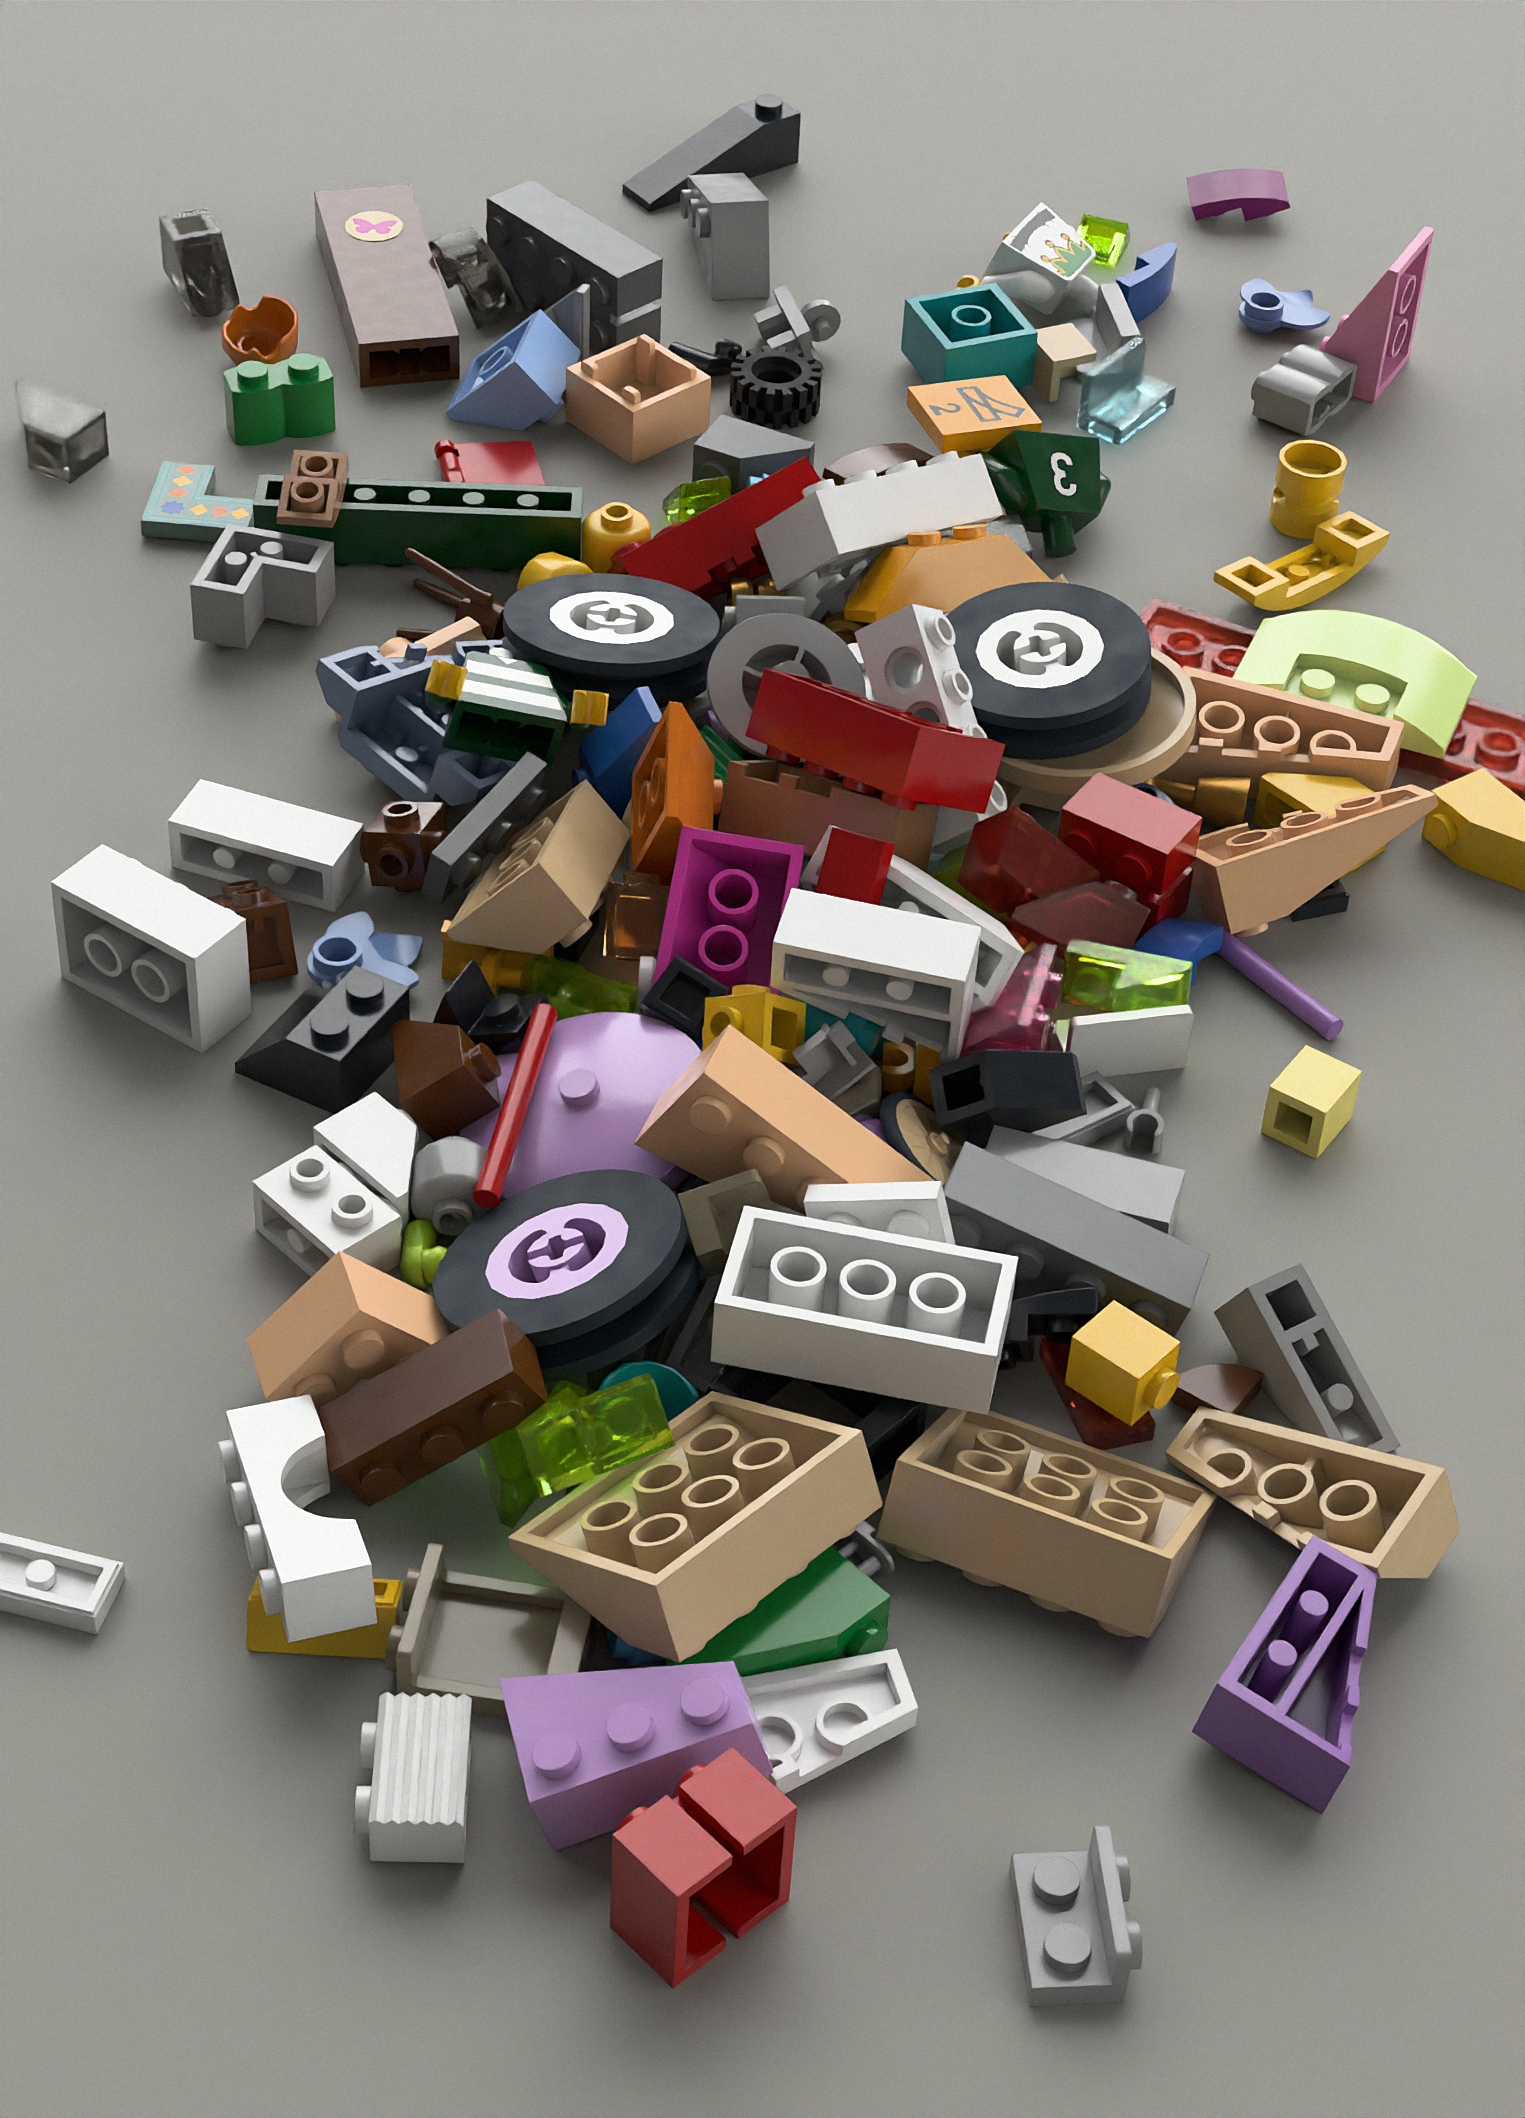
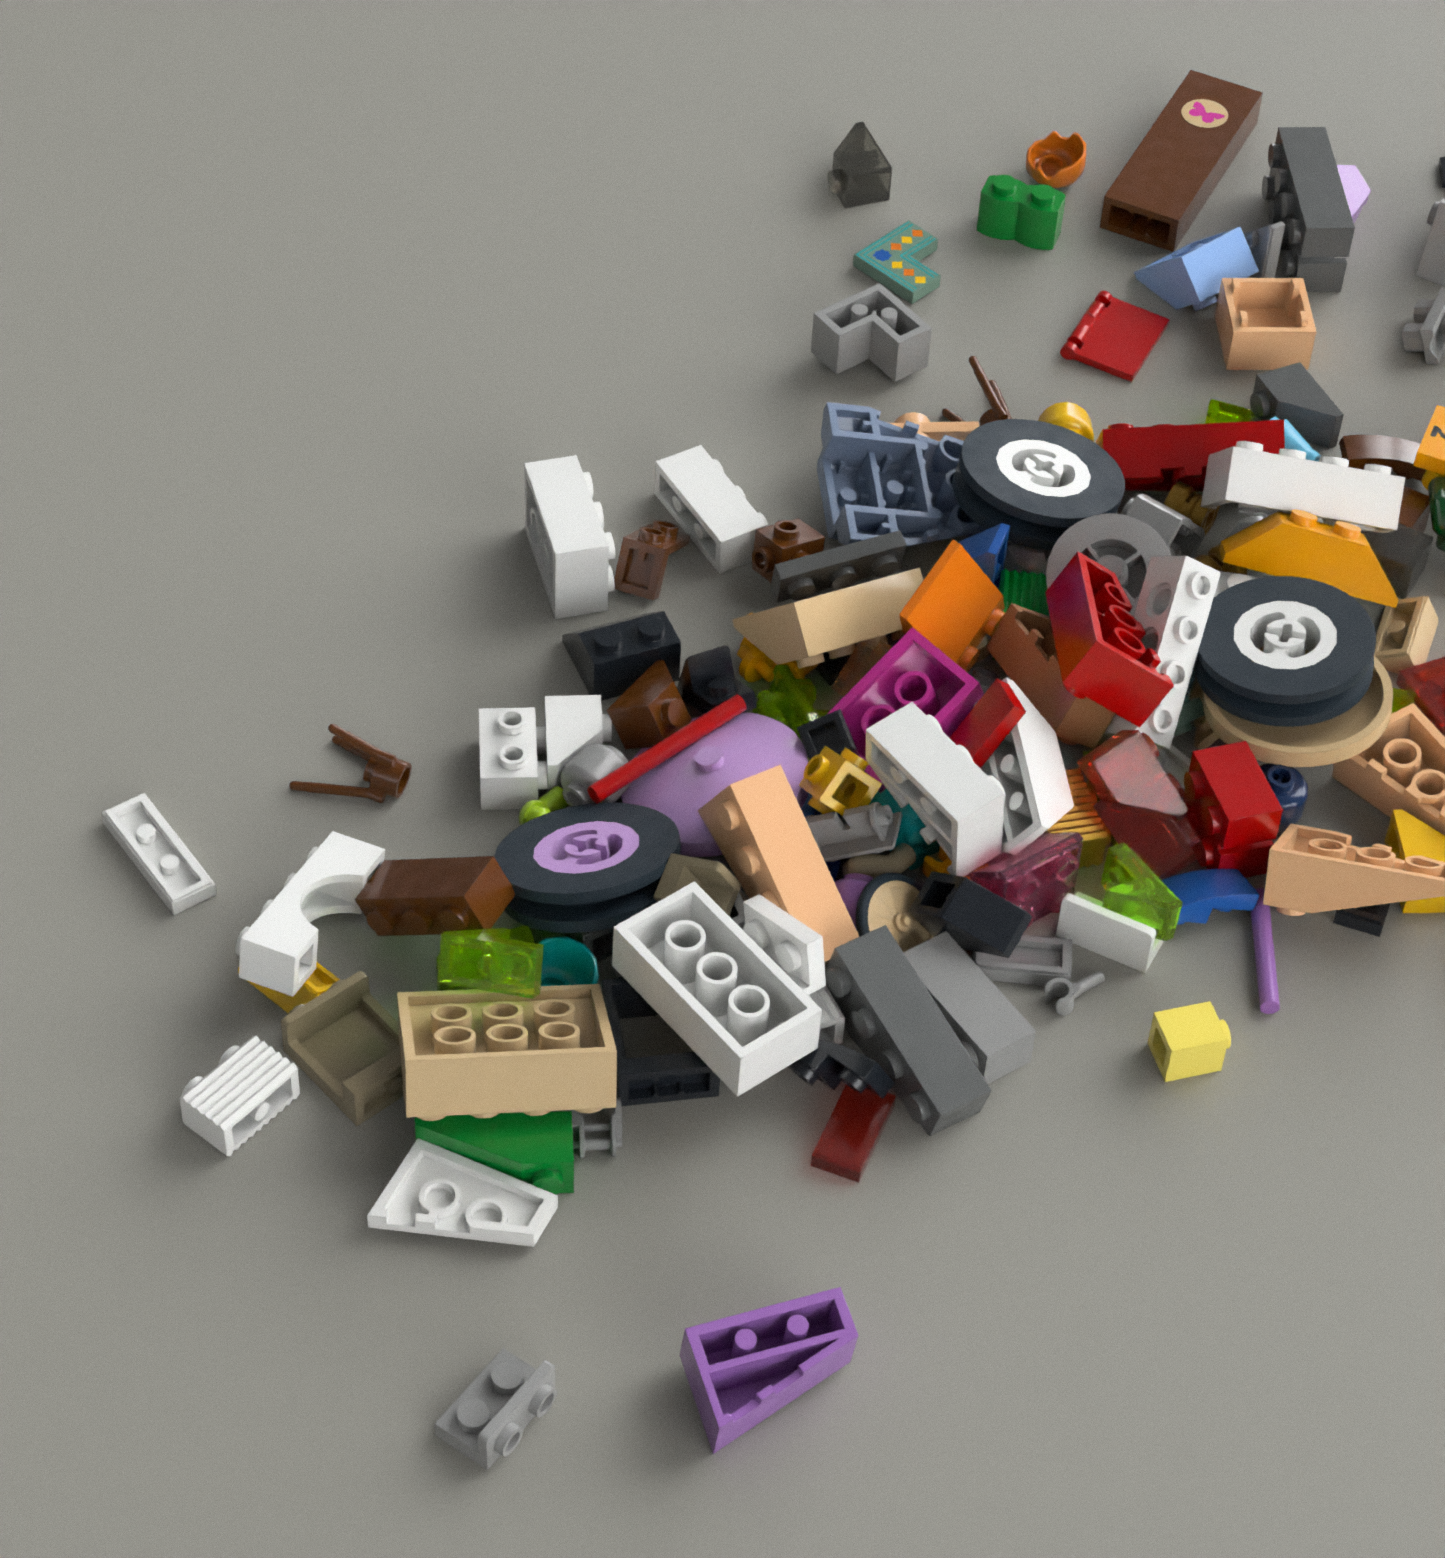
camera: 40 degrees right, 5 degrees up
clear smoke slope [159,208,240,317] -> none
light nougat brick [247,1251,450,1418] -> none
dark green brick [253,474,583,571] -> none
medium nougat slope [276,449,349,528] -> none
medium blue plate [307,911,422,990] -> none
dark green torso [425,648,609,768] -> none
clear smoke slope [428,226,525,330] -> none
lavender wedge [498,1661,774,1851] -> none
yellow head [582,502,651,573] -> none
red piece [610,1747,797,1989] -> none
black arm [668,338,742,376] -> none
black tyre [729,345,822,429] -> none
tan slope [876,1408,1219,1639] -> none
yellow brick [1065,1300,1181,1426] -> none
pearl gold piece [1143,776,1251,828] -> none
tan wedge [1165,1406,1461,1579] -> none
reddish brown tile [1170,1363,1264,1416] -> none
light grey slope [1214,1263,1401,1453] -> none
none -> reddish brown plant [289,723,412,804]

